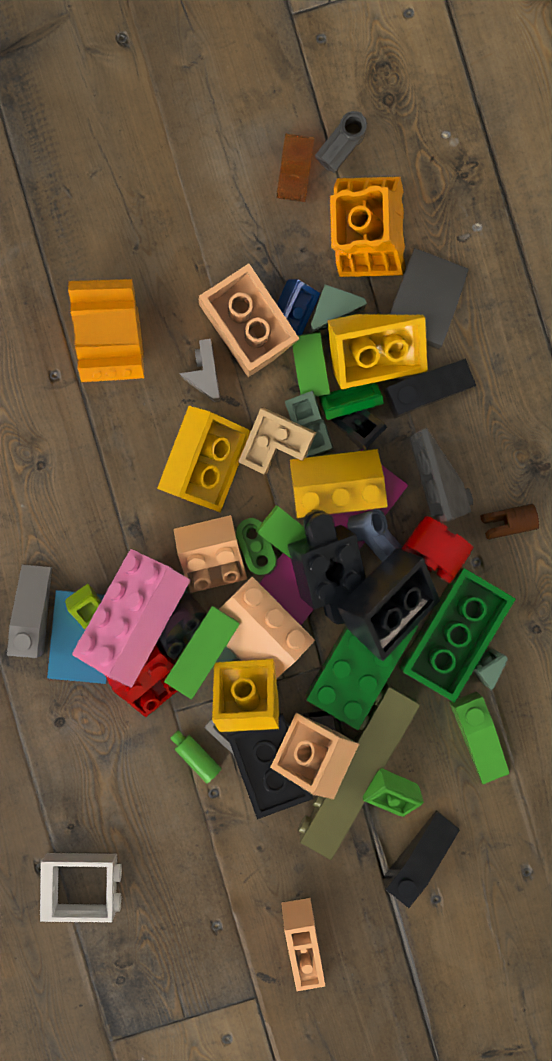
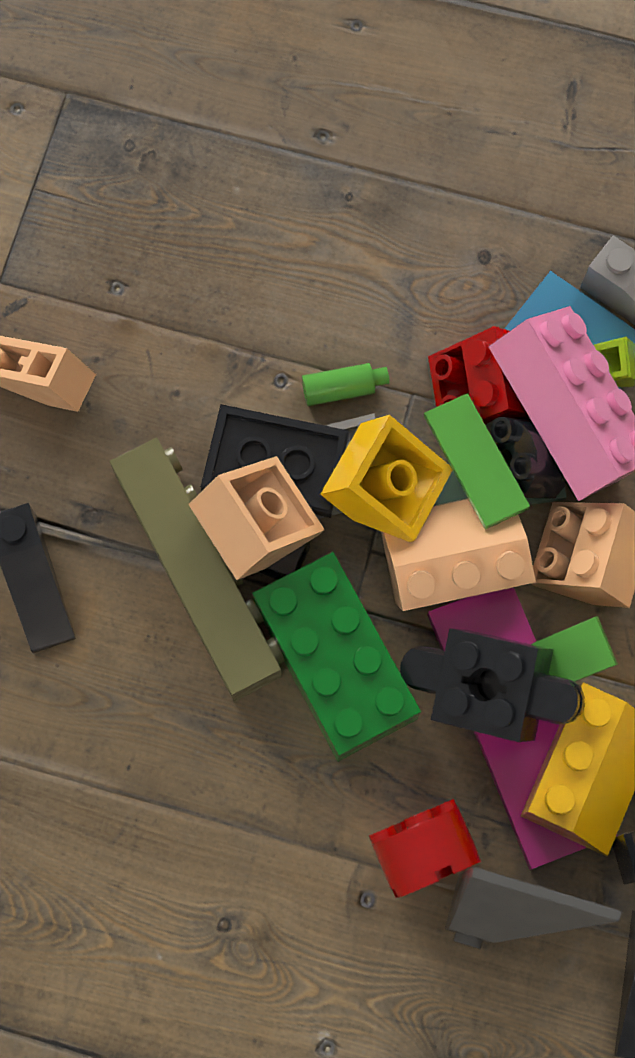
camera: 120 degrees right, 15 degrees down
white window [40,853,122,922] -> none
bright green plate [236,518,277,576] -> none
black slope [338,548,440,661] -> none
sand blue piece [347,509,402,562] -> none
bright green slope [363,768,424,817] -> none
green brick [399,568,516,703] -> none
bright green slope [449,692,510,784] -> none
sand green slope [473,648,508,690] -> none
reddish brown hinge [480,503,539,540] -> none

